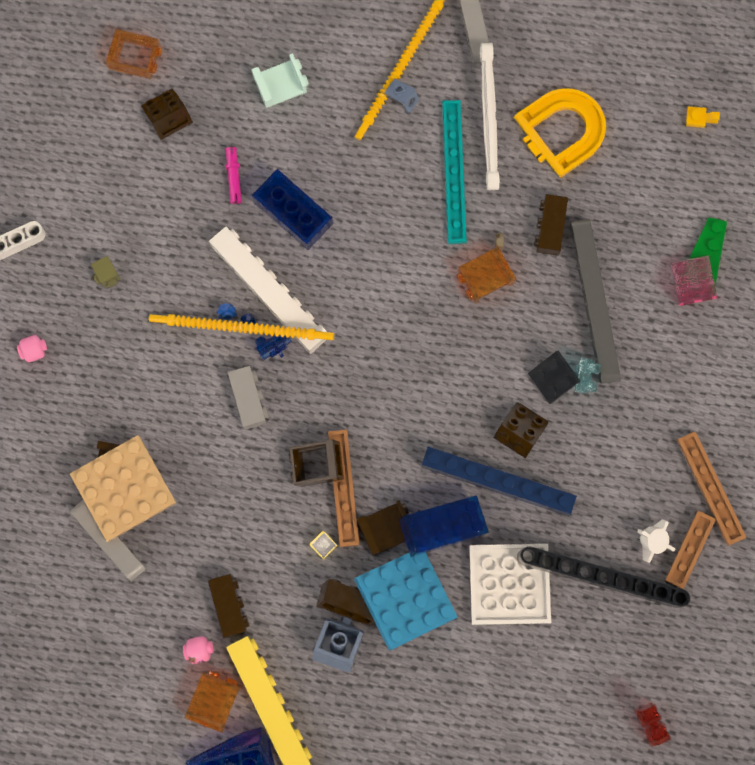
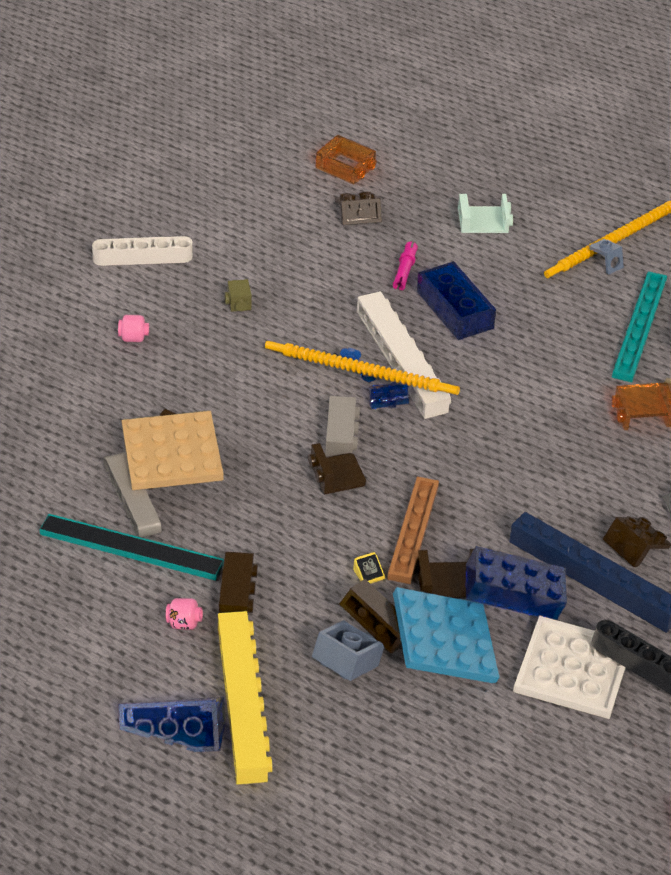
camera: 15 degrees right, 35 degrees down
clear orange panel [184,670,241,733] -> none
dark brown window [289,440,344,487] -> none
none -> black tile [40,514,224,581]
none -> dark brown bracket [308,443,366,495]

